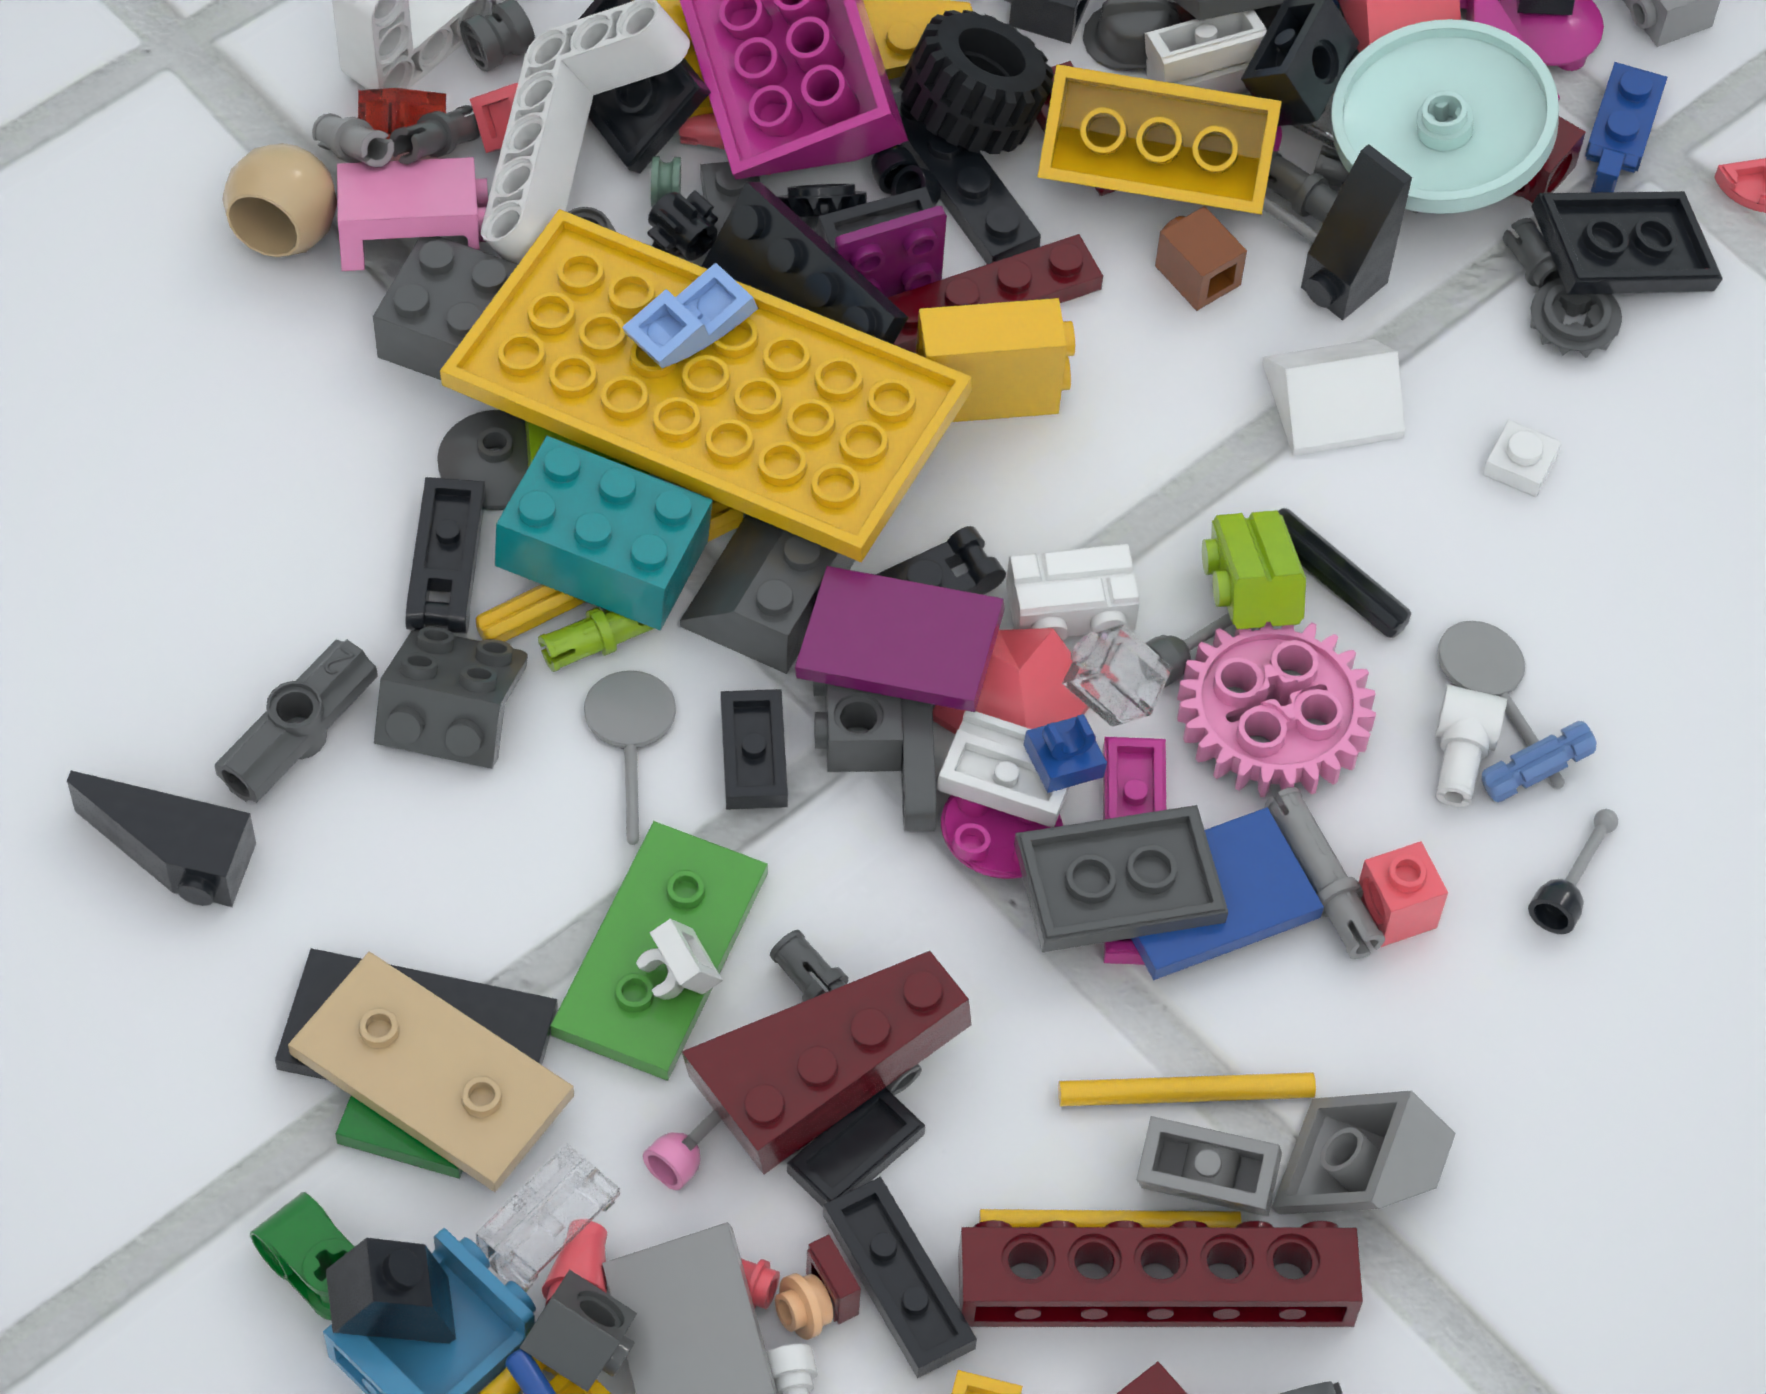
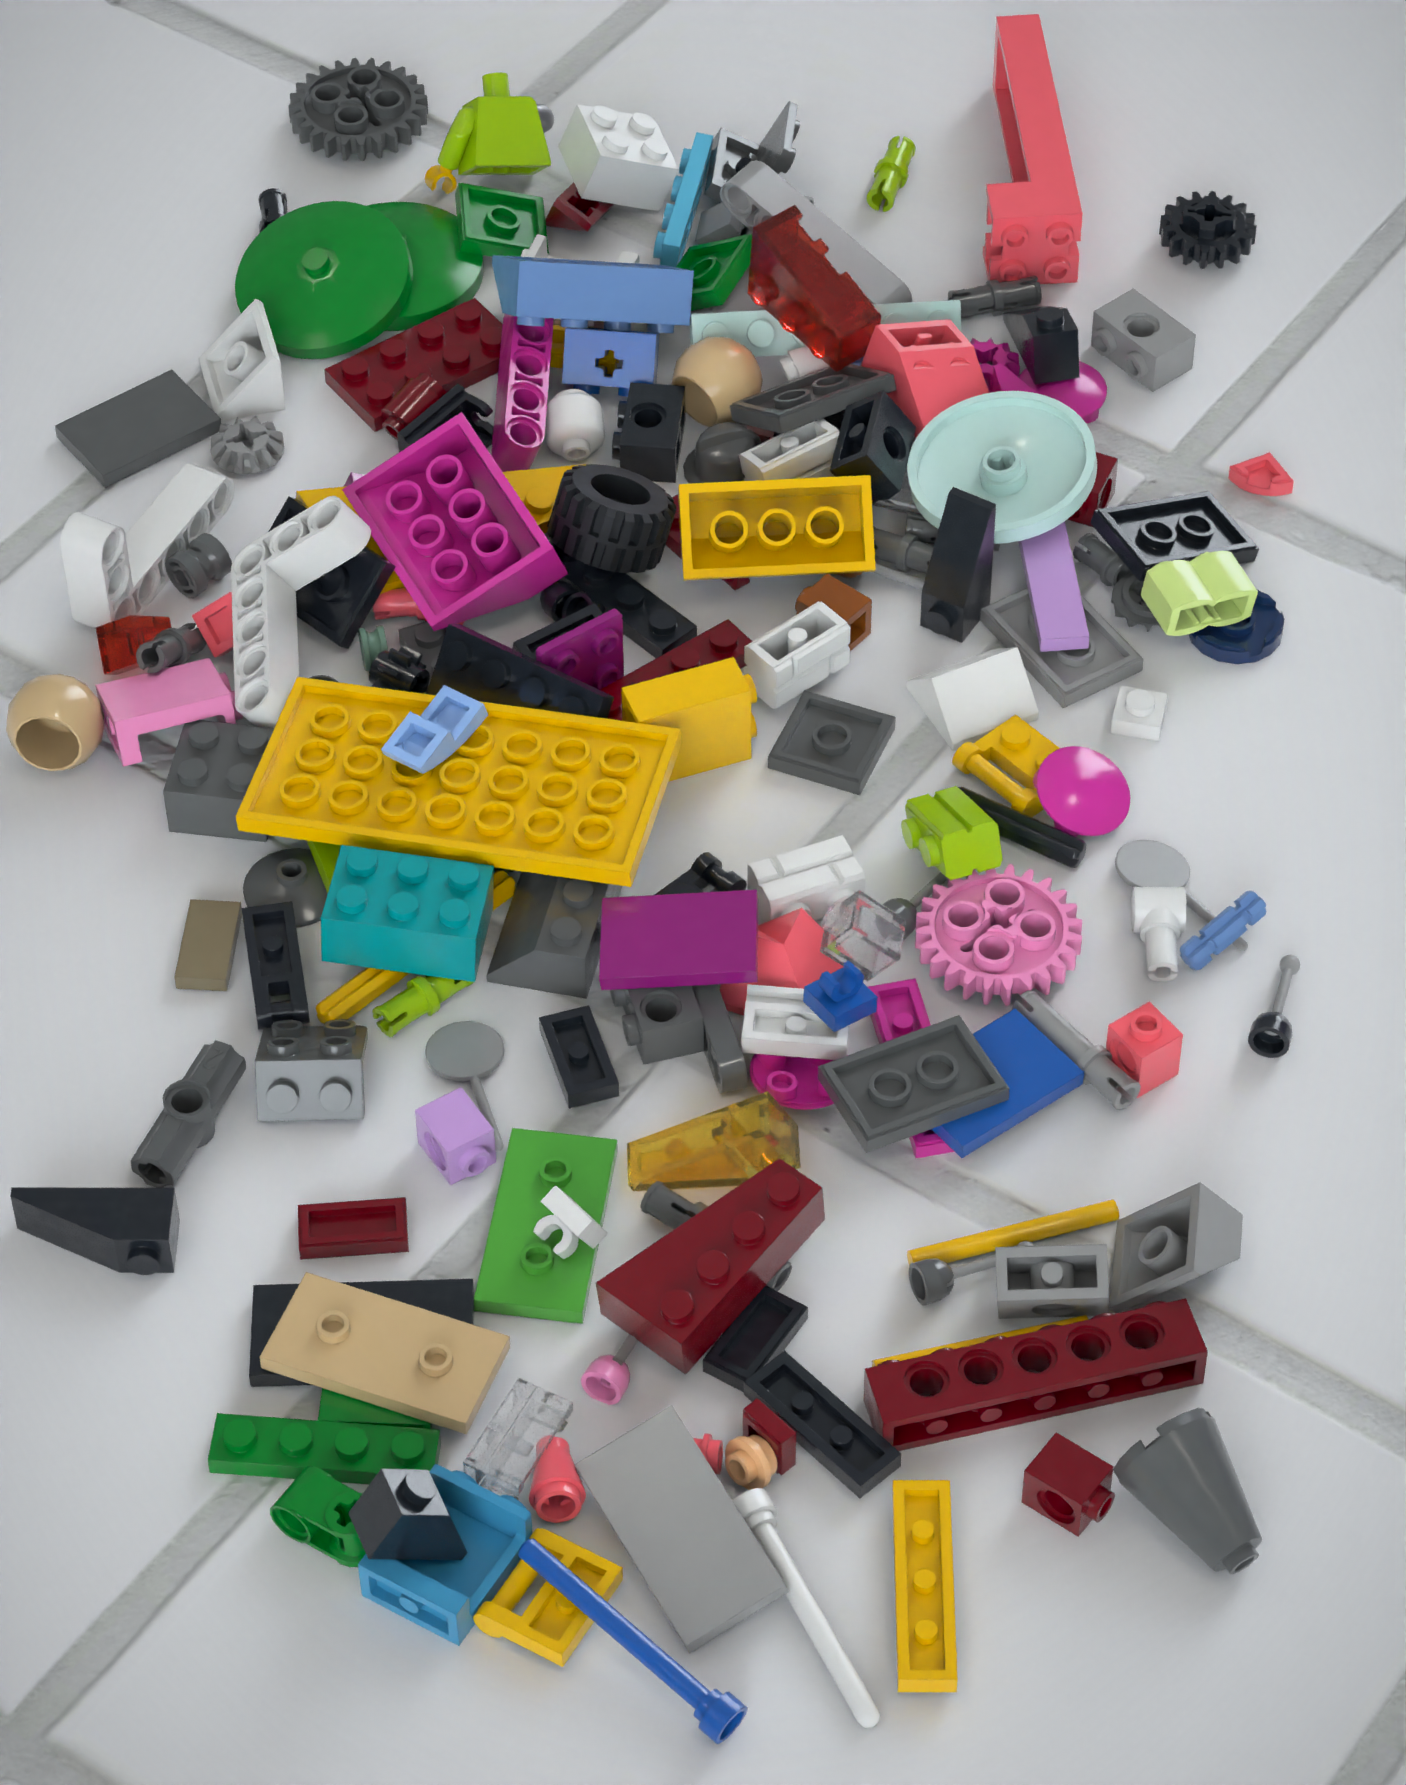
camera: 10 degrees left, 10 degrees down
light grey pin [312,113,394,167] -> none
dark grey brick [519,1269,637,1392] -> none
black gear [777,183,867,217] -> none
blue hinge [1585,62,1668,192] -> none
none -> dark tan tile [174,899,242,991]
none -> green plate [208,1413,441,1485]
none -> dark red tile [298,1197,409,1260]
none -> lavender brick [415,1087,496,1185]
none -> clear yellow slope [627,1091,801,1191]
none -> white brick [744,601,851,709]
none -> dark grey tile [768,690,896,795]
none -> dark grey hinge [909,1241,1035,1305]
none -> yellow plate [952,714,1060,817]
none -> light grey tile [980,588,1143,708]
none -> lavender tile [1018,521,1089,652]
none -> dark pink dish [1033,746,1130,837]
none -> yellowish green brick [1140,551,1258,636]
none -> dark blue tile [1189,590,1285,664]

